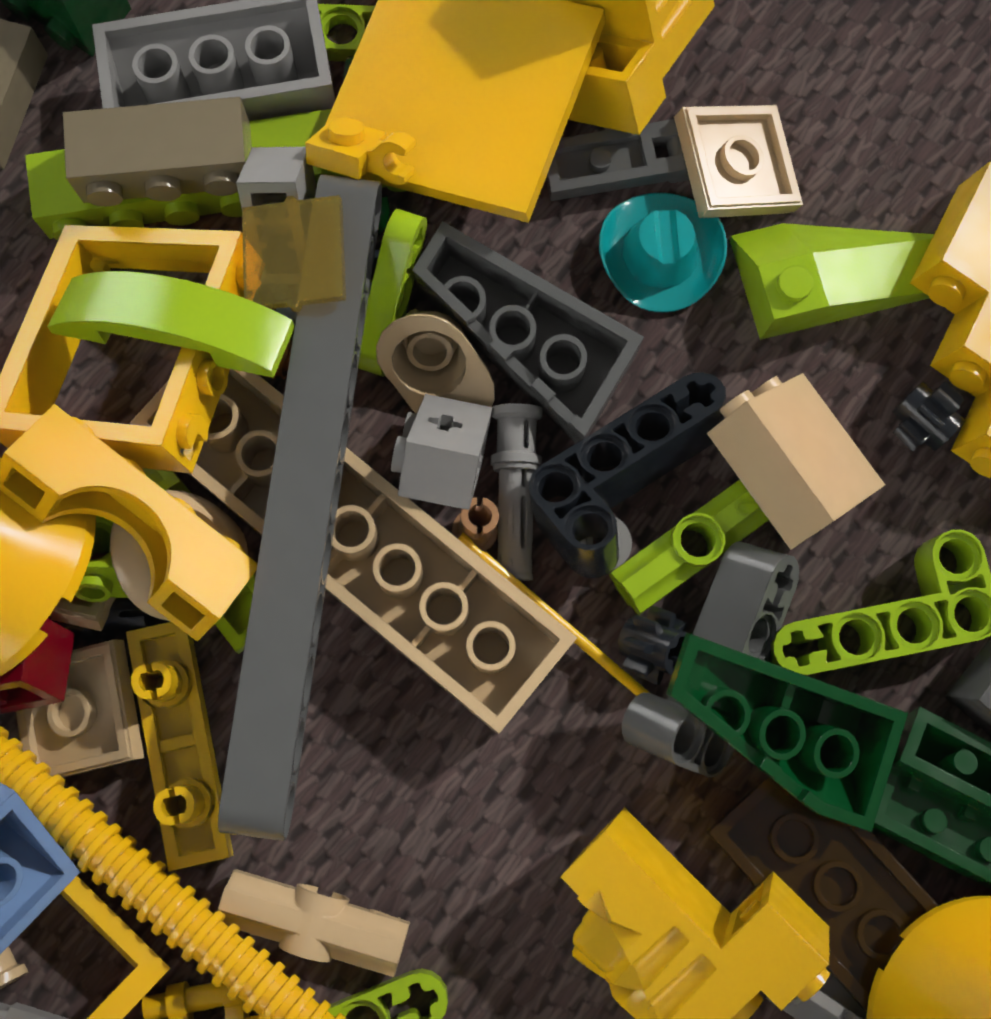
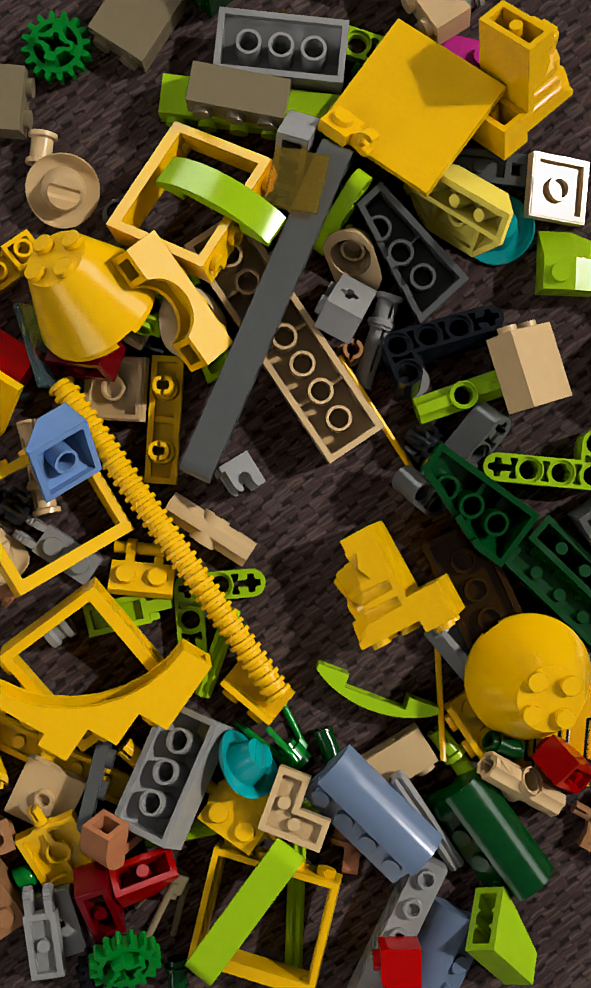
camera: 25 degrees right, 10 degrees up
none -> light grey hinge [215,450,266,497]
none -> light yellow wedge [403,164,513,258]

